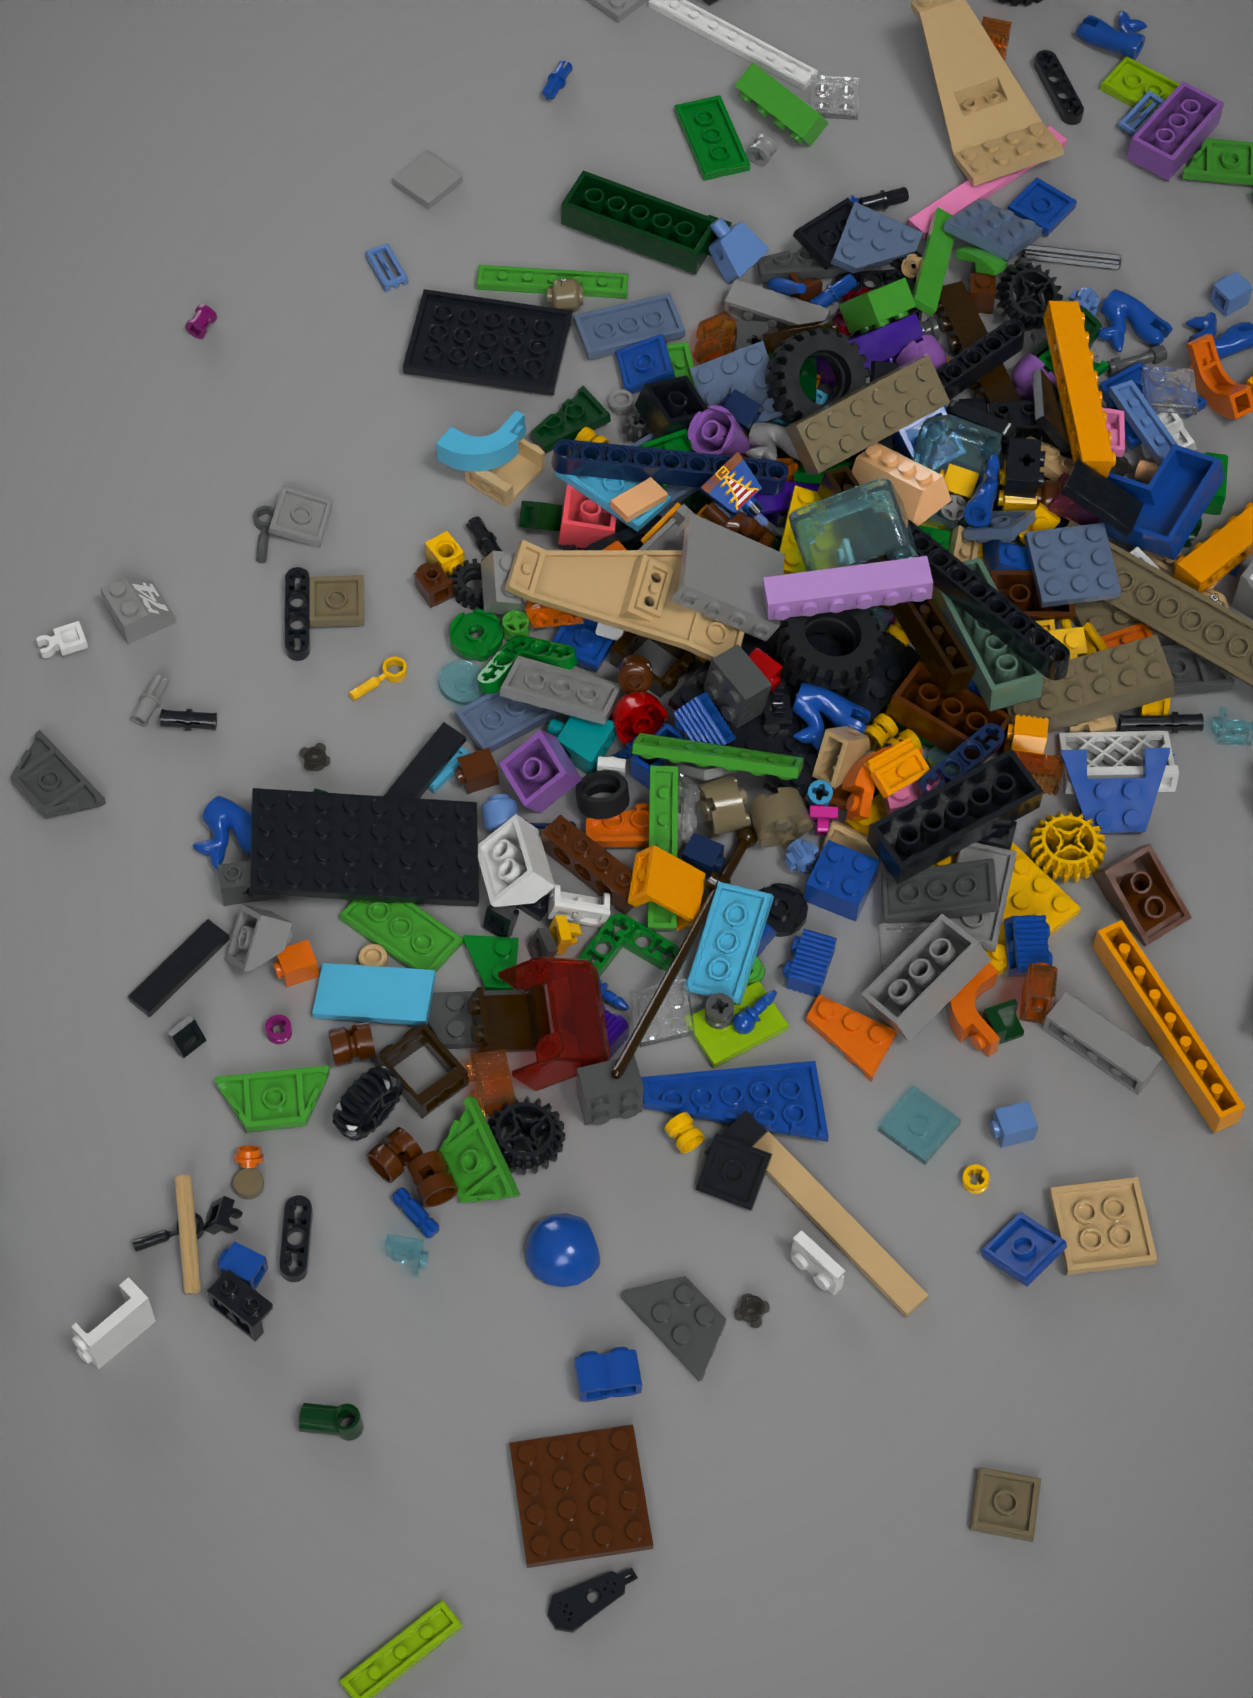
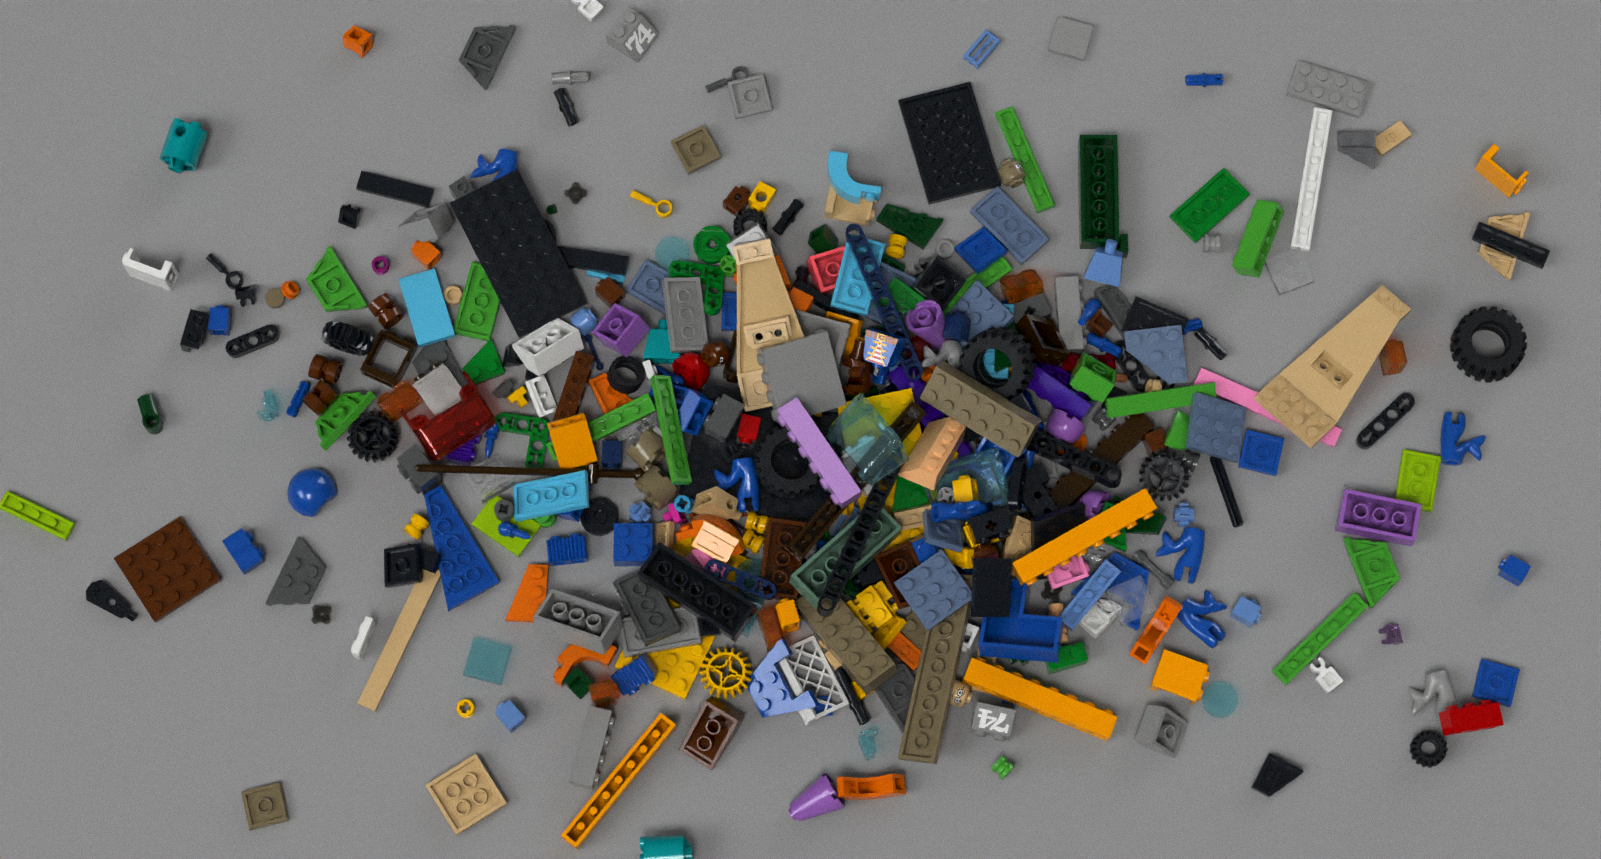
camera: 65 degrees right, 15 degrees up
tan axle [175,1175,201,1295] -> none
black beam [285,567,310,661] -> none
light nougat tile [610,477,668,523] -> none
blue tile [980,1212,1067,1287] -> none
medium blue tile [1118,90,1165,136] -> none

